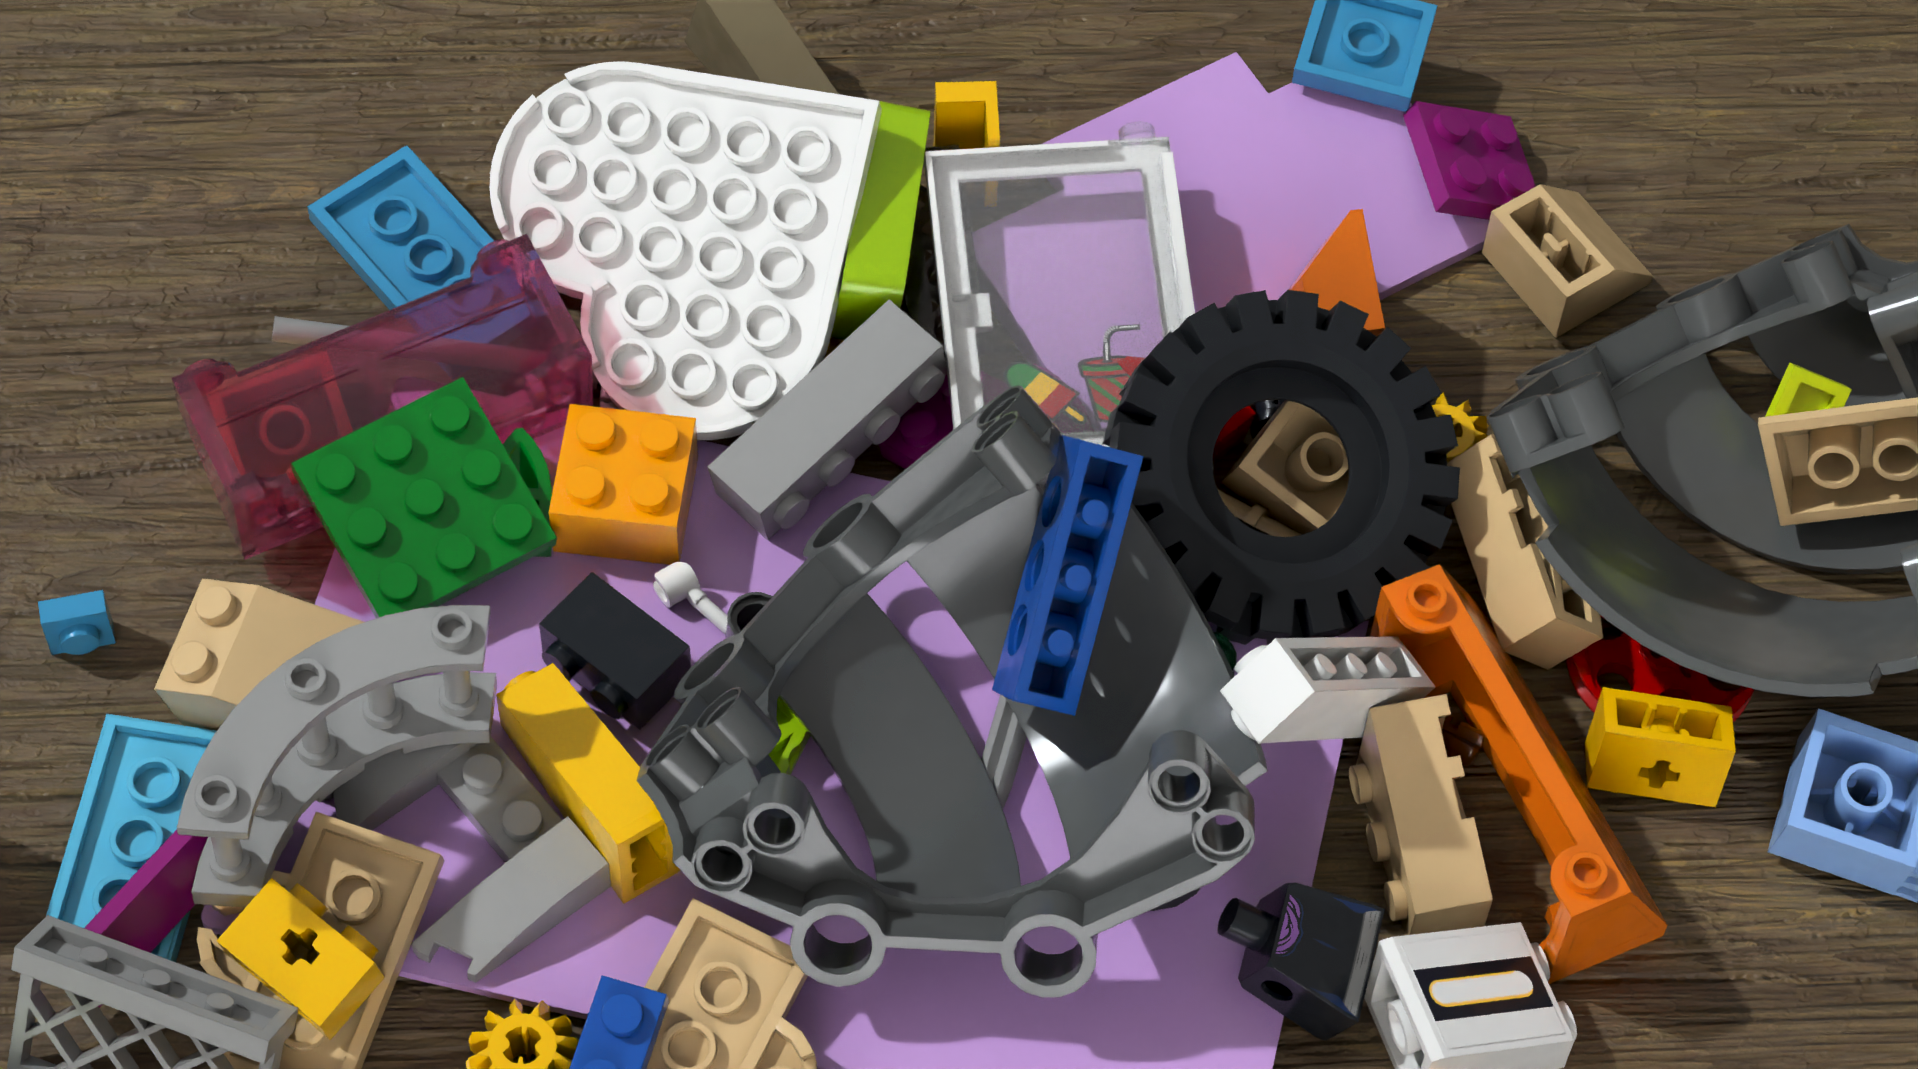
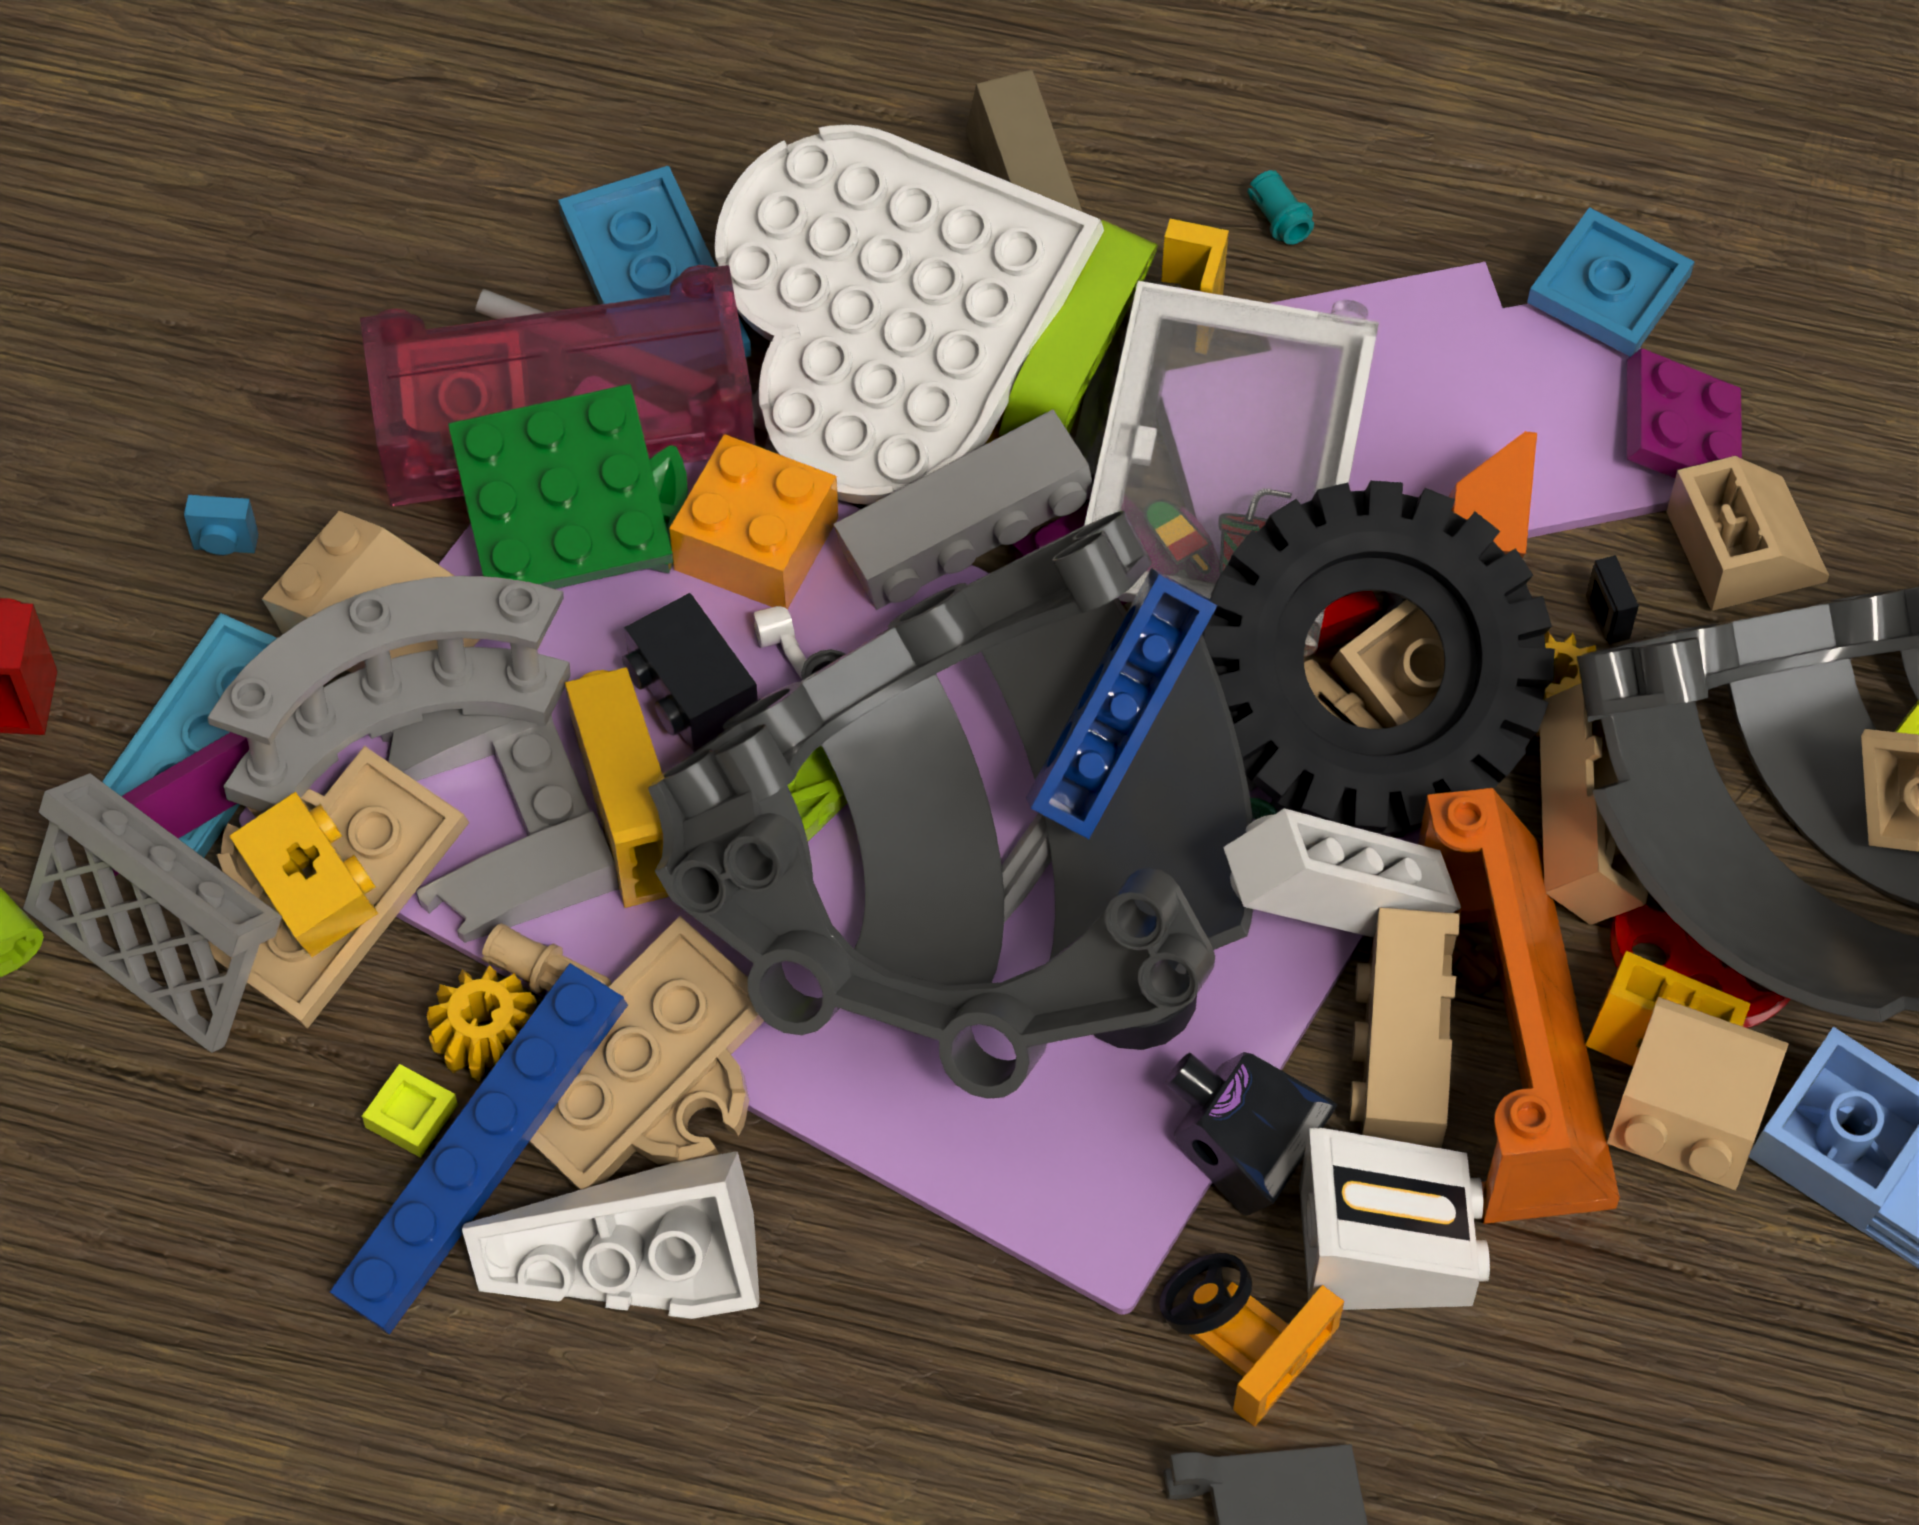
camera: 20 degrees right, 0 degrees up
none -> tan axle [482,923,611,994]
none -> teal pin [1247,170,1314,245]
none -> black tile [1586,555,1639,644]
none -> tan slope [1607,997,1789,1191]

